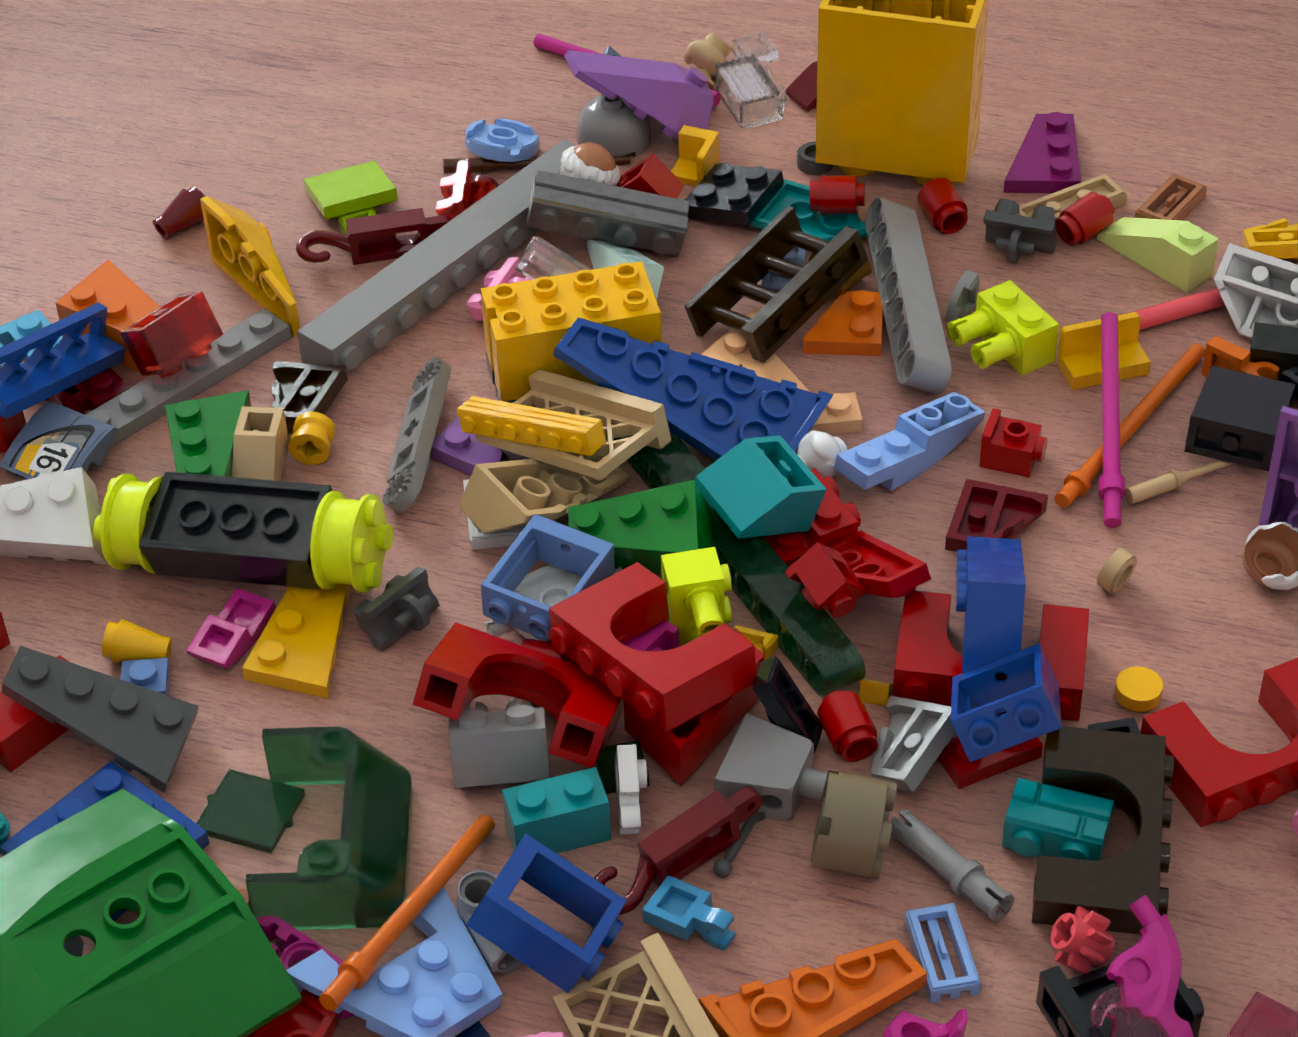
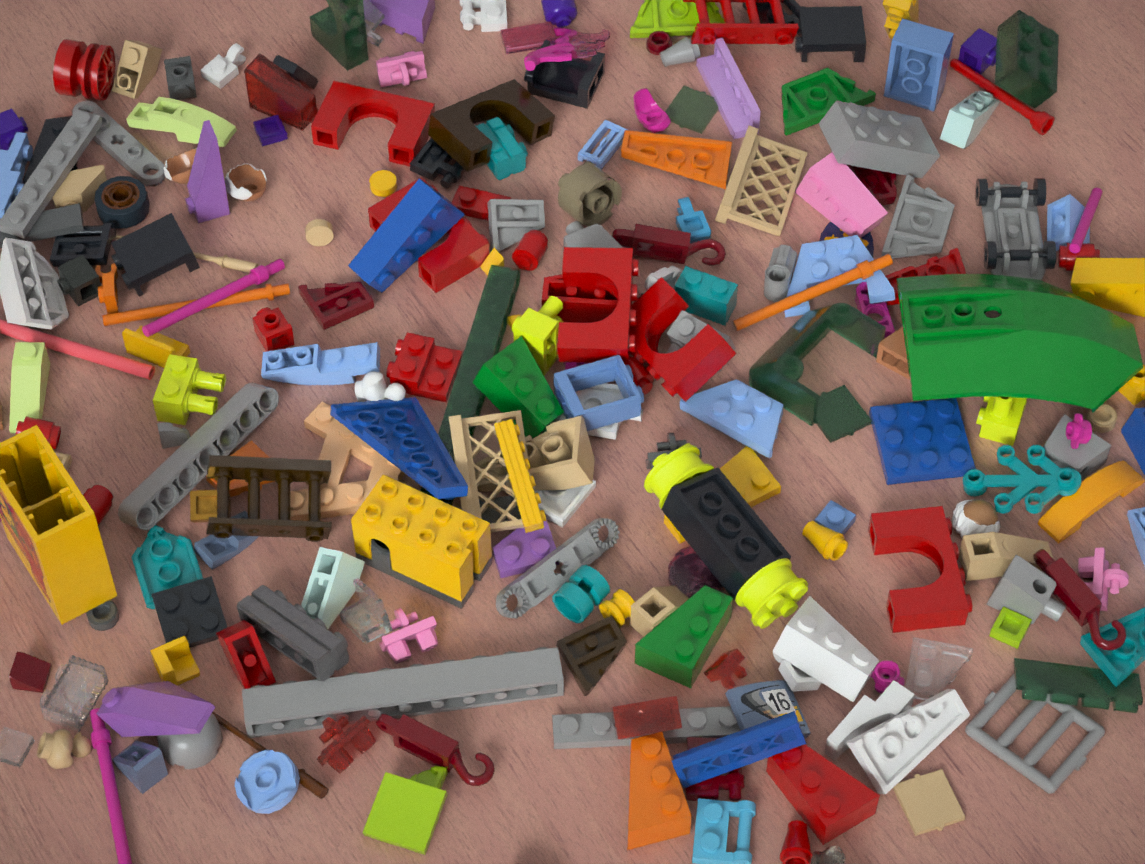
camera: 140 degrees left, 10 degrees up
dark grey wing [2,645,199,793] -> none
dark pink slope [186,588,276,669] -> none
yellow wedge [200,196,300,337] -> none
blue window [466,833,627,993] -> none
hair [560,142,620,186] -> none
teal slope [695,435,827,539] -> none
black plate [752,656,823,754] -> none
red brick [785,542,867,618] -> none
red wing [786,530,931,598] -> none
red brick [809,175,865,215] -> none
light grey pin [891,809,1014,922] -> none
blue window [950,643,1061,762] -> none
dark grey hips [983,198,1057,263] -> none
coral gear [1050,906,1115,974] -> none
none -> teal wheel [552,565,610,623]
none -> light blue wing [680,379,783,459]
none -> clear red tile [703,648,747,689]

